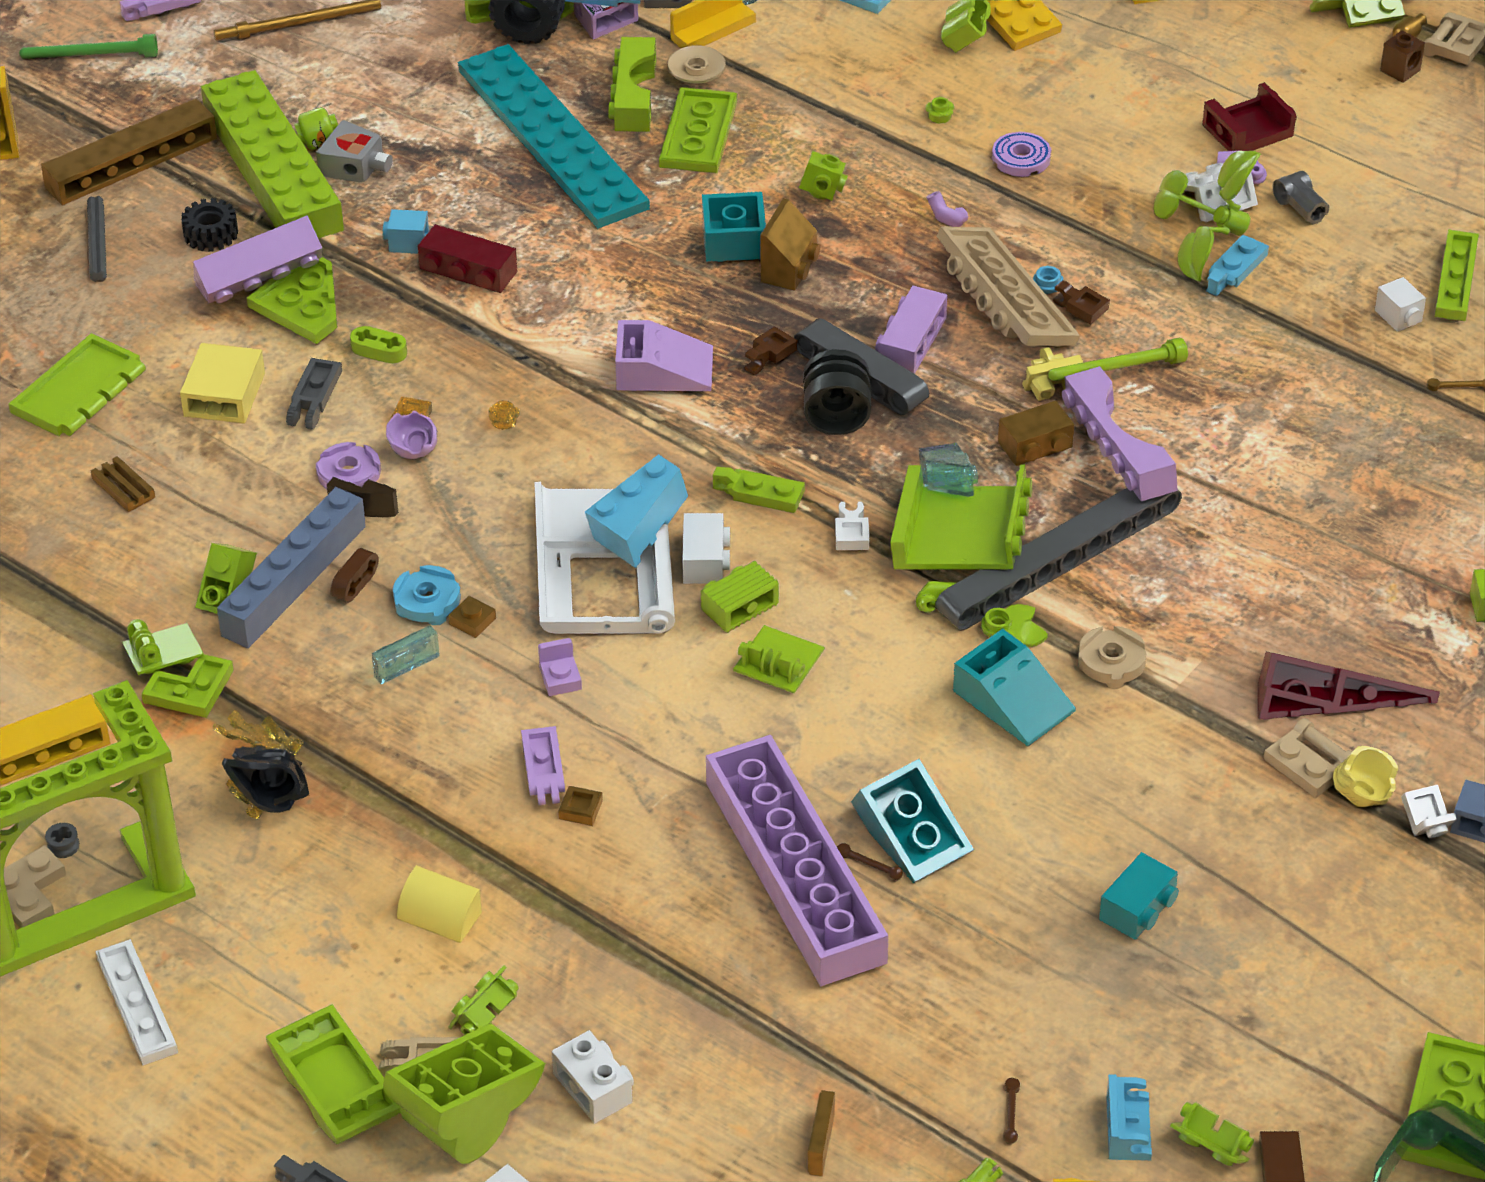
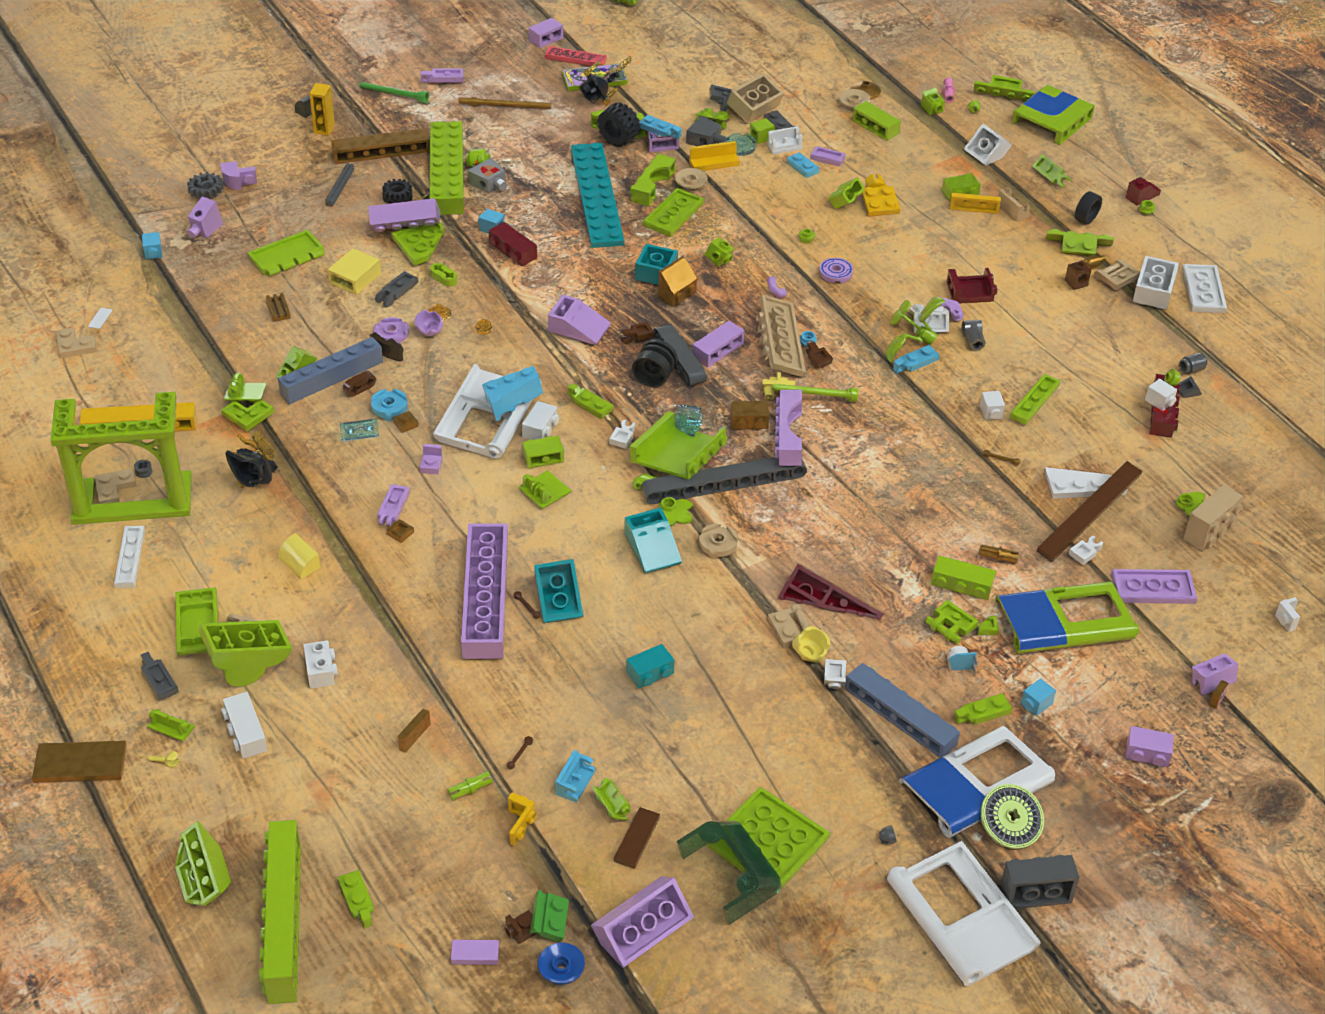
camera: 20 degrees right, 0 degrees up
lime hinge [448,965,519,1035] -> none

